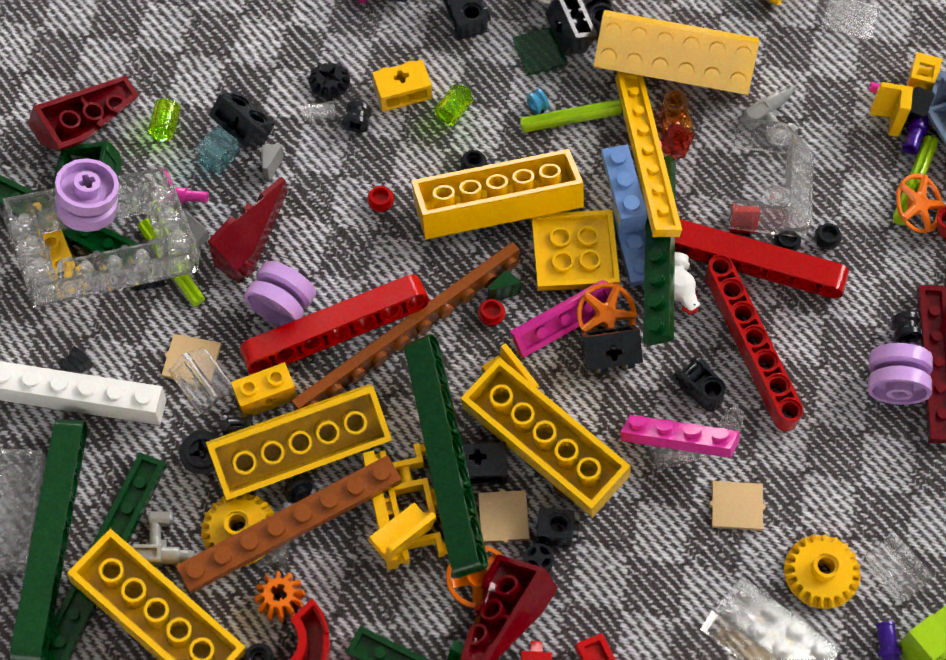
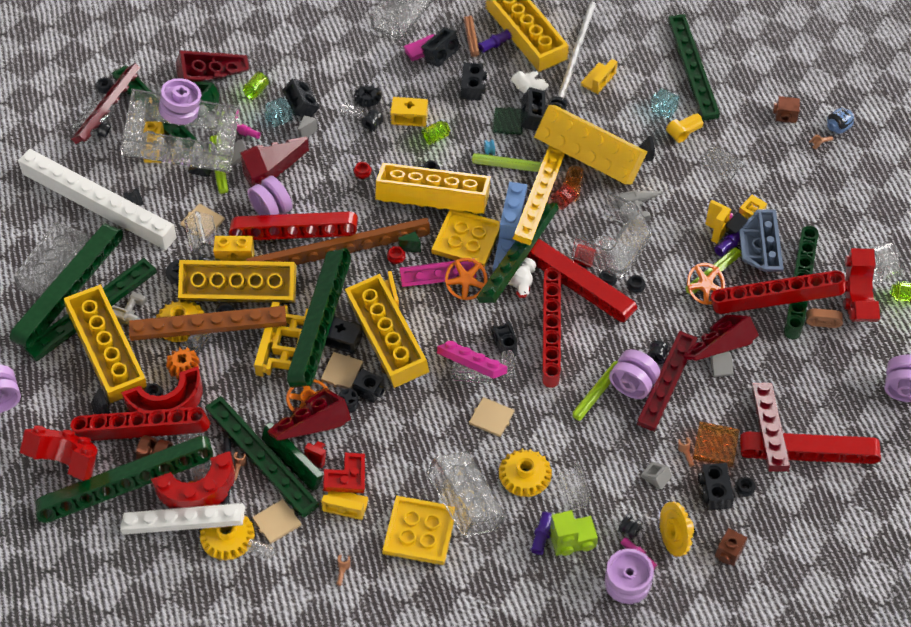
camera: 25 degrees right, 10 degrees down
yellow panel [368,502,436,563] -> none
black brick [580,325,643,373] -> none
none -> lime axle [572,361,618,421]
none -> black slope [639,136,655,162]

